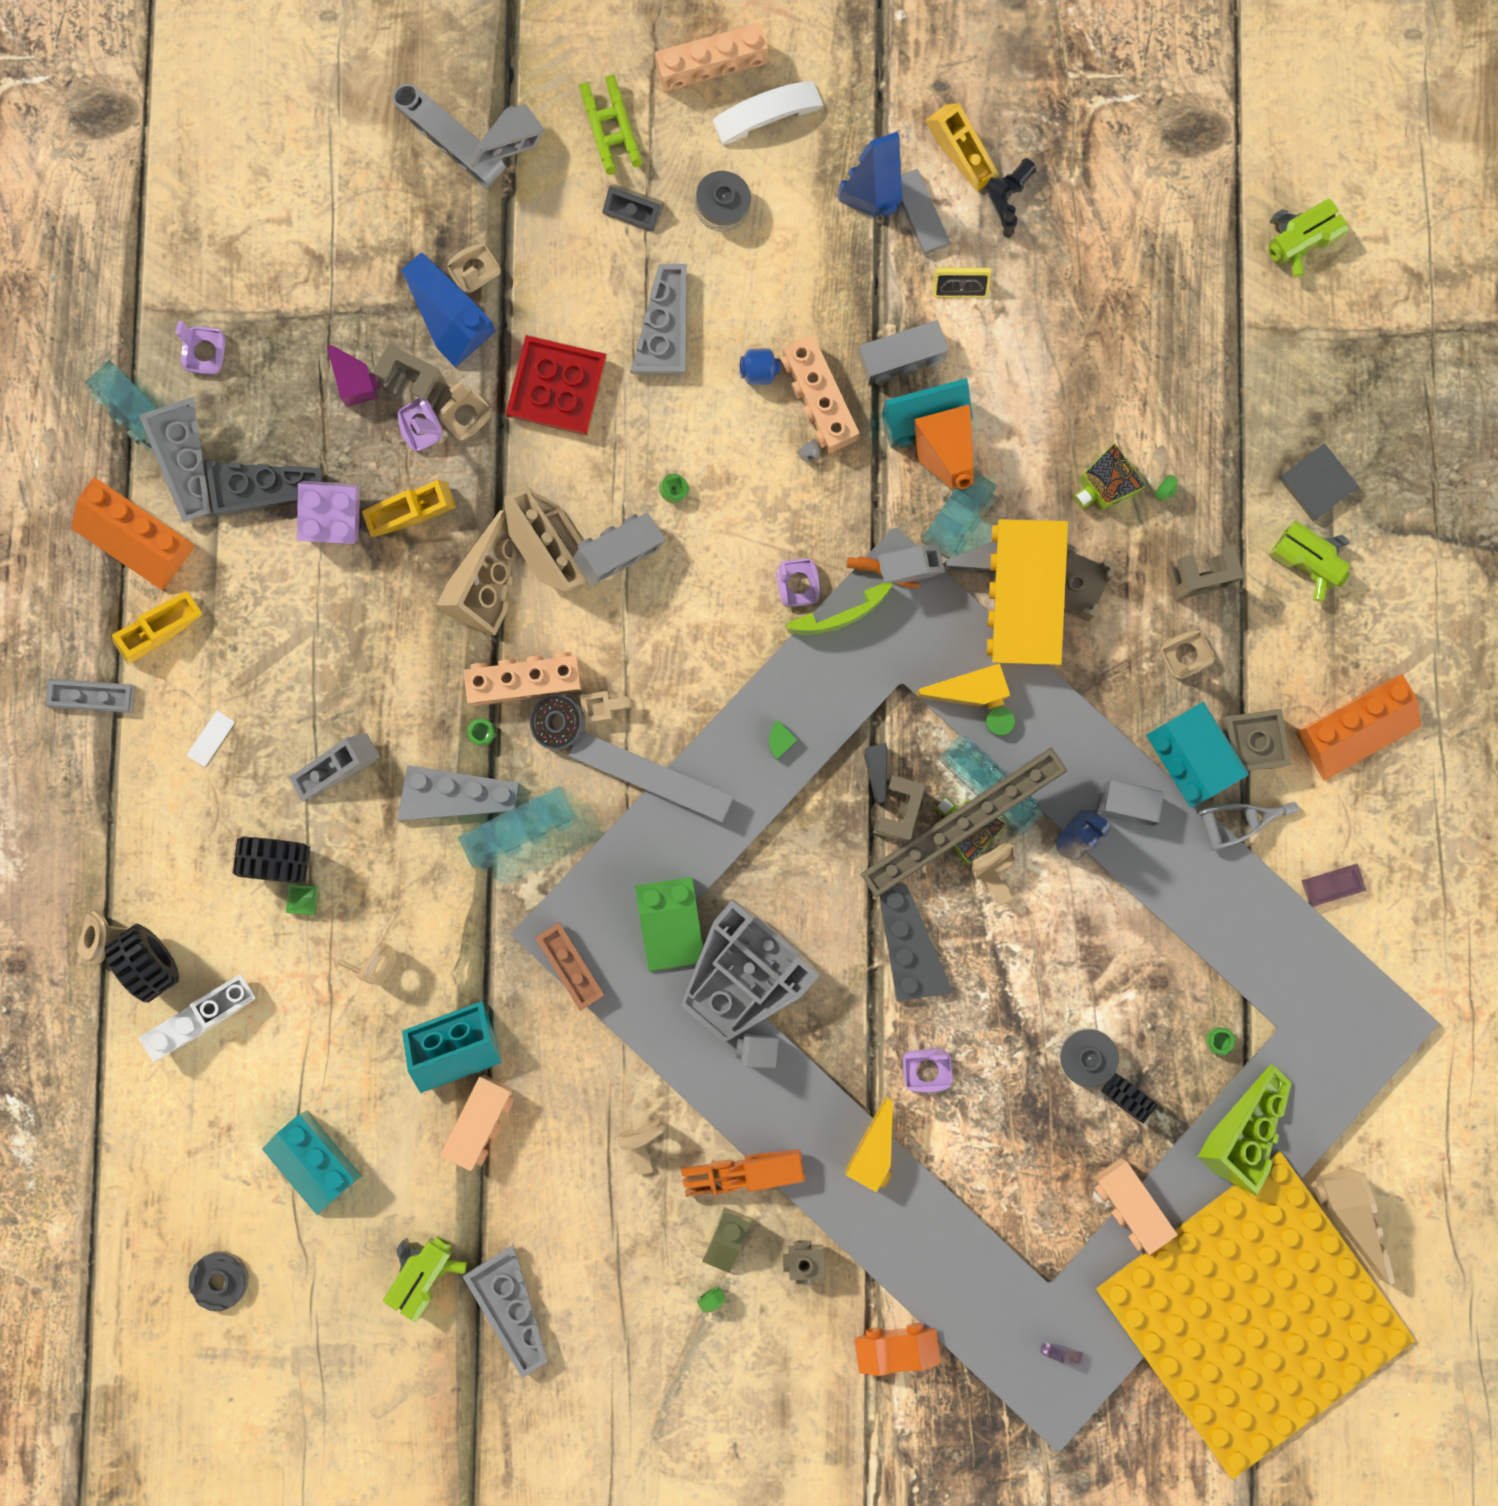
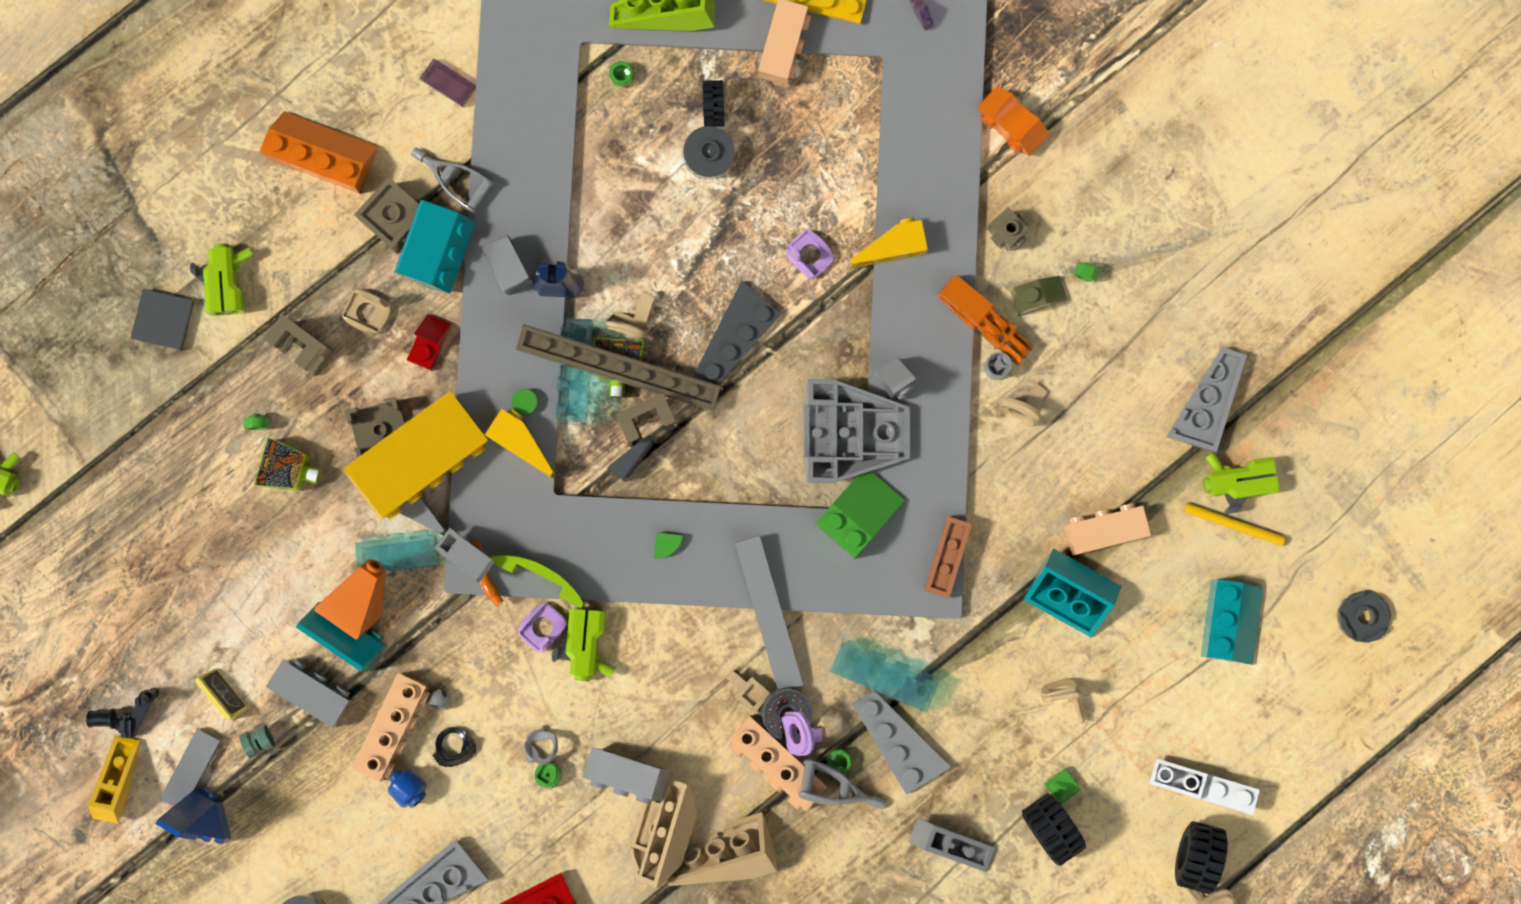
camera: 125 degrees left, 0 degrees up
none -> sand green wheel [239,724,275,758]
none -> red slope [407,314,452,371]
none -> black piece [432,727,476,767]
none -> light grey piece [524,725,558,765]
none -> lime piece [552,609,615,681]
none -> lavender piece [782,711,822,756]
none -> light grey piece [798,759,886,809]
none -> light grey wheel [984,352,1012,380]
none -> yellow bar [1184,503,1285,547]

